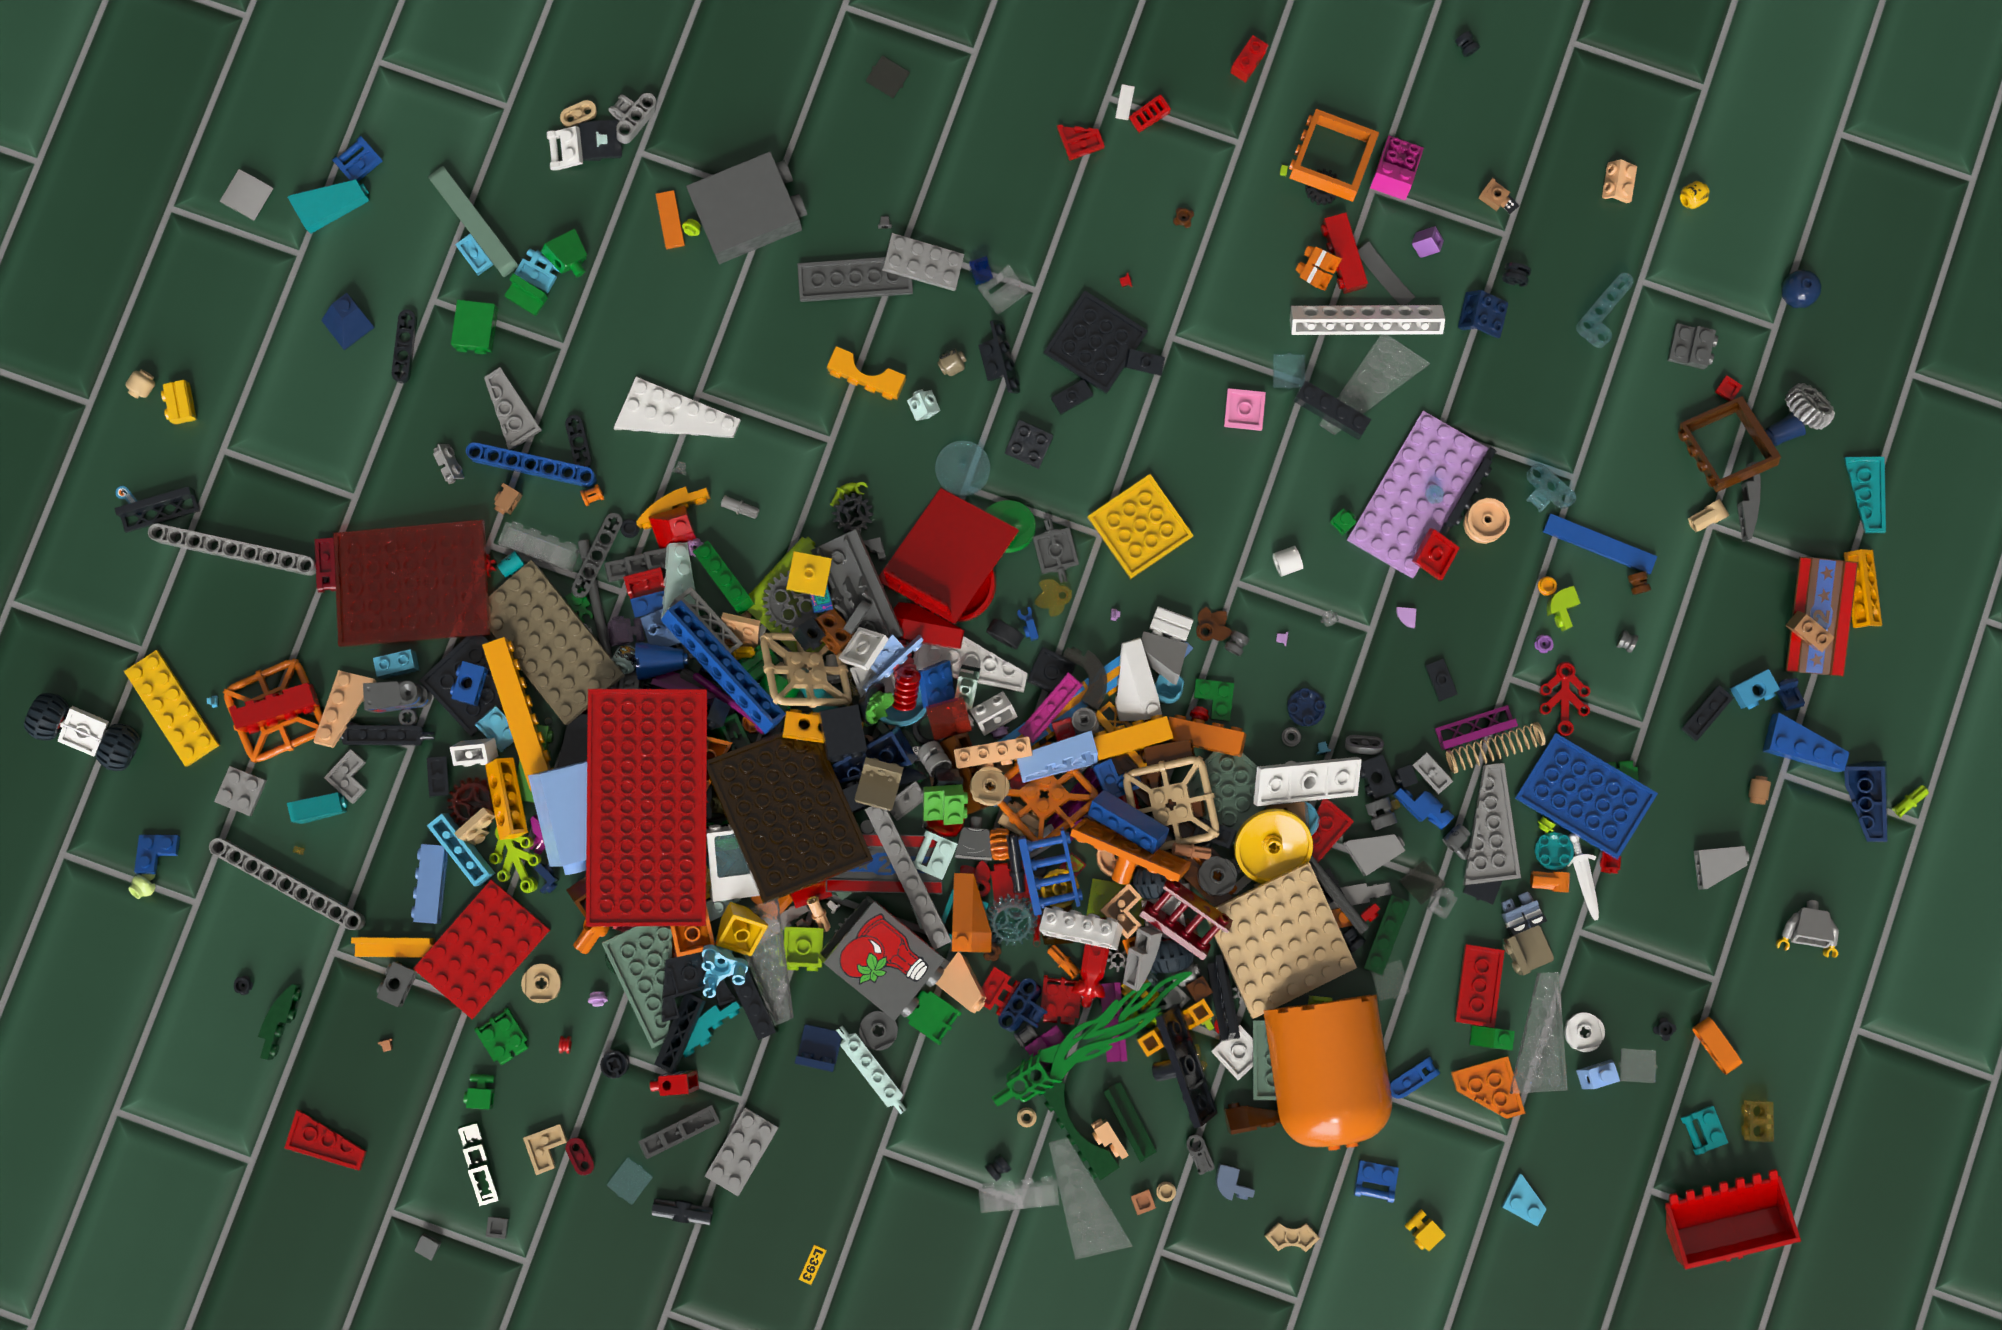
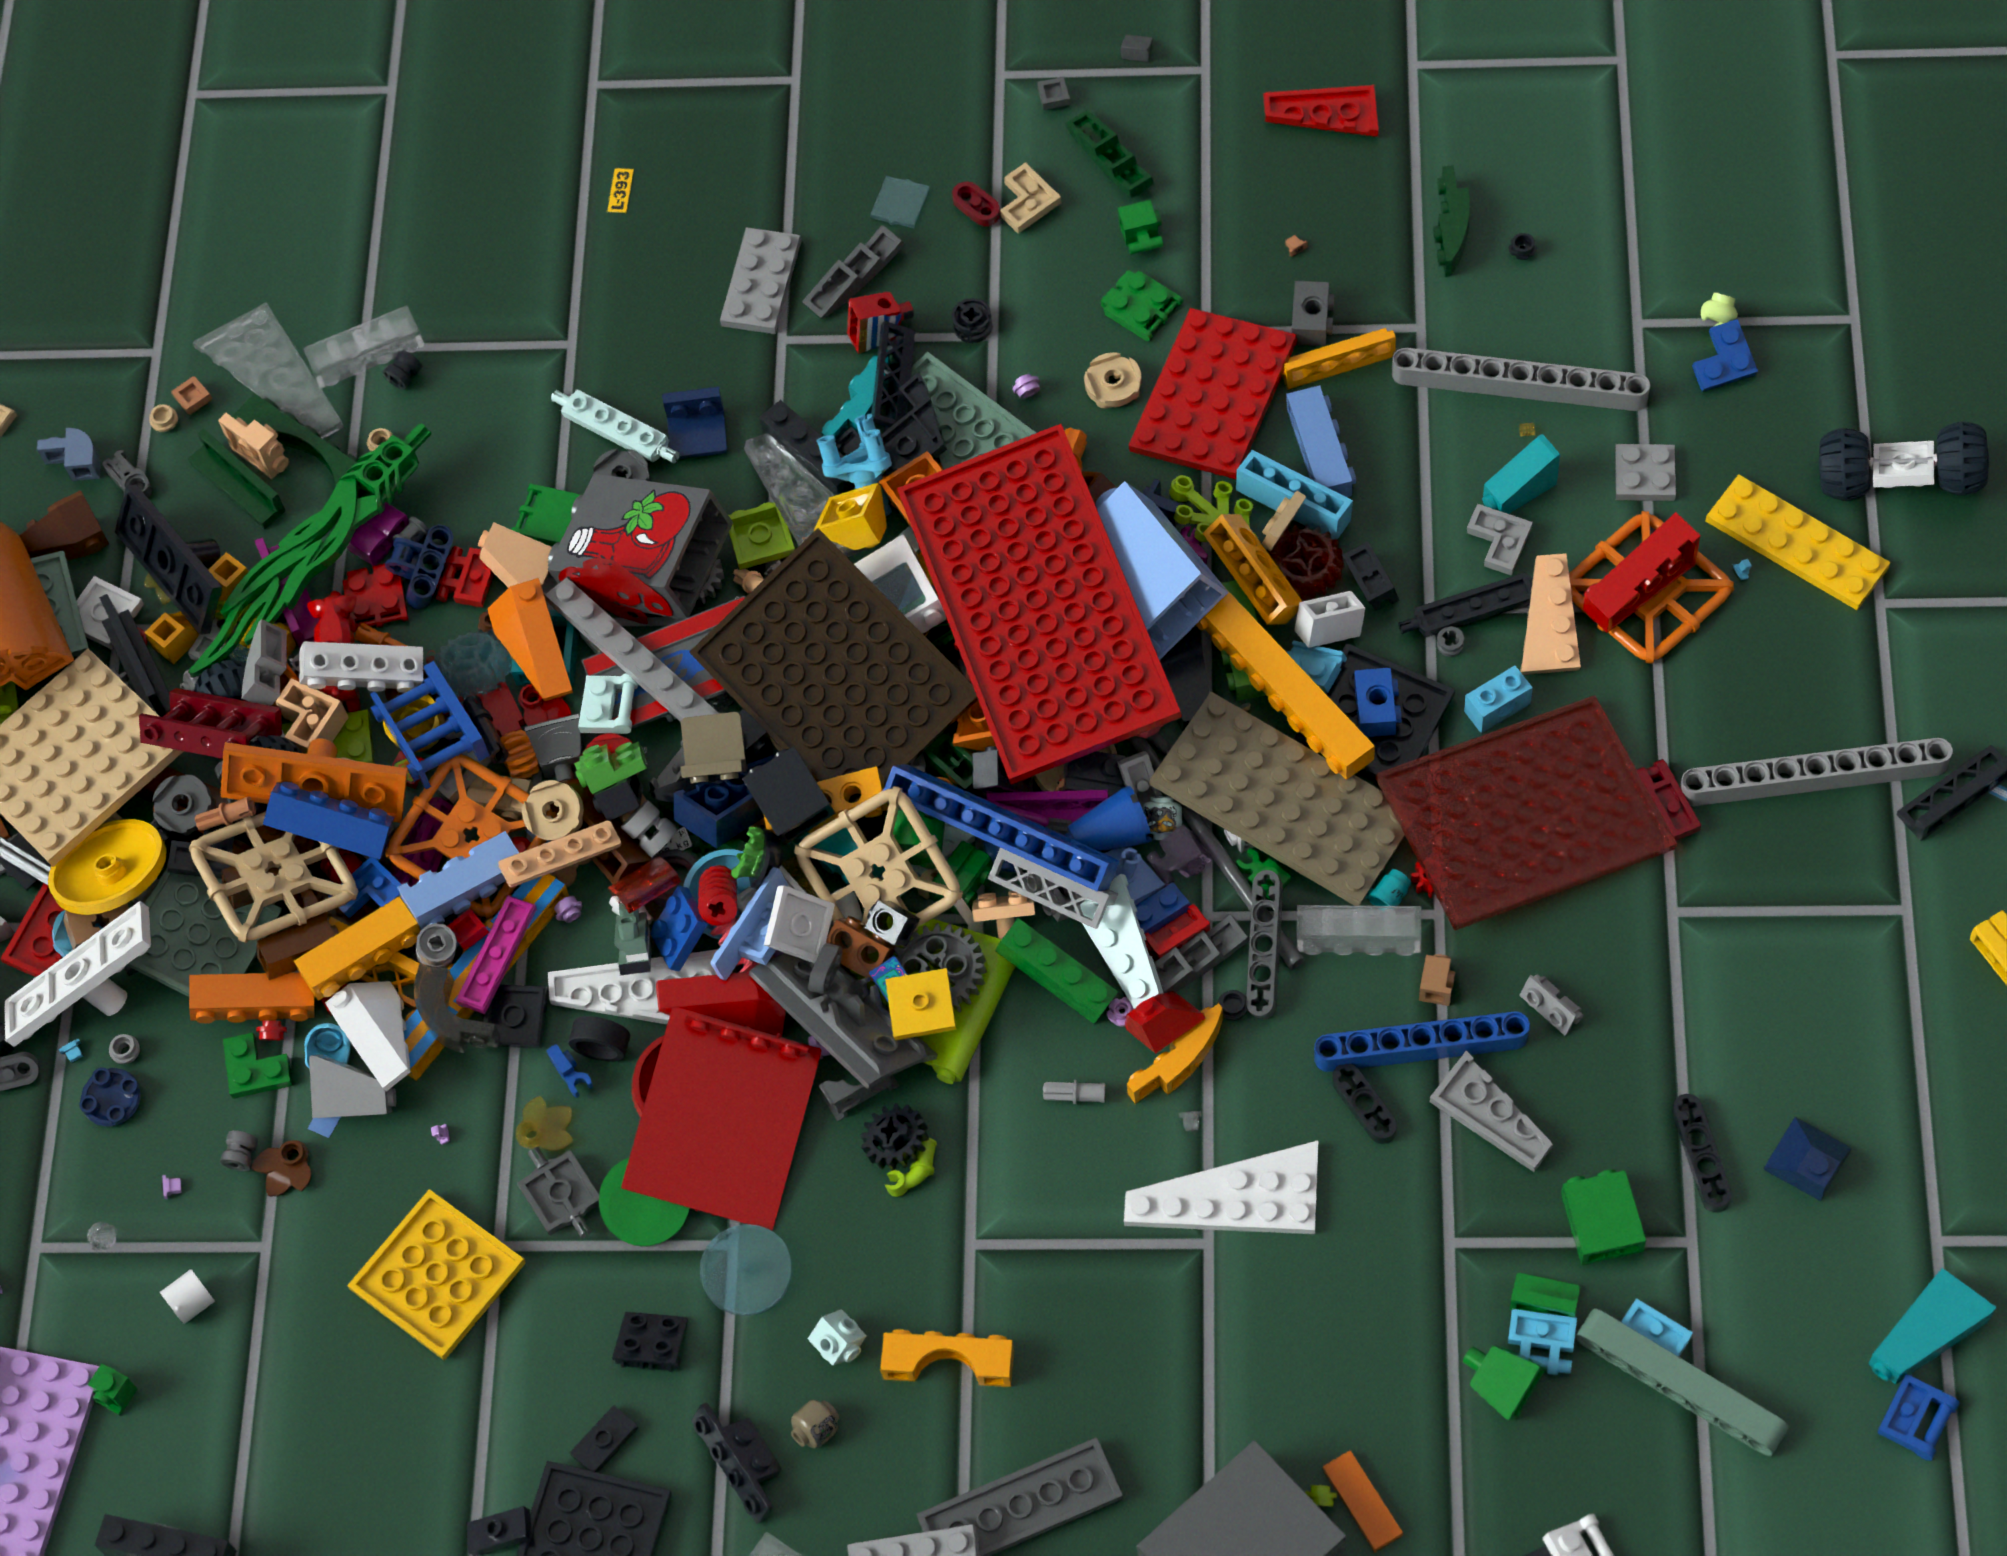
camera: 170 degrees right, 20 degrees down
dark grey piece [363,681,432,714] -> none
red bush [559,1036,572,1054] -> none
orange bush [580,484,604,506] -> none
black piece [652,1198,713,1225] -> none
yellow axle [727,646,756,660] -> none
white brick [970,691,1018,736] -> none
white brick [1149,606,1194,643] -> none
reddish brown brick [1185,976,1213,1003] -> none
bright pink plate [1224,388,1266,431] -> none

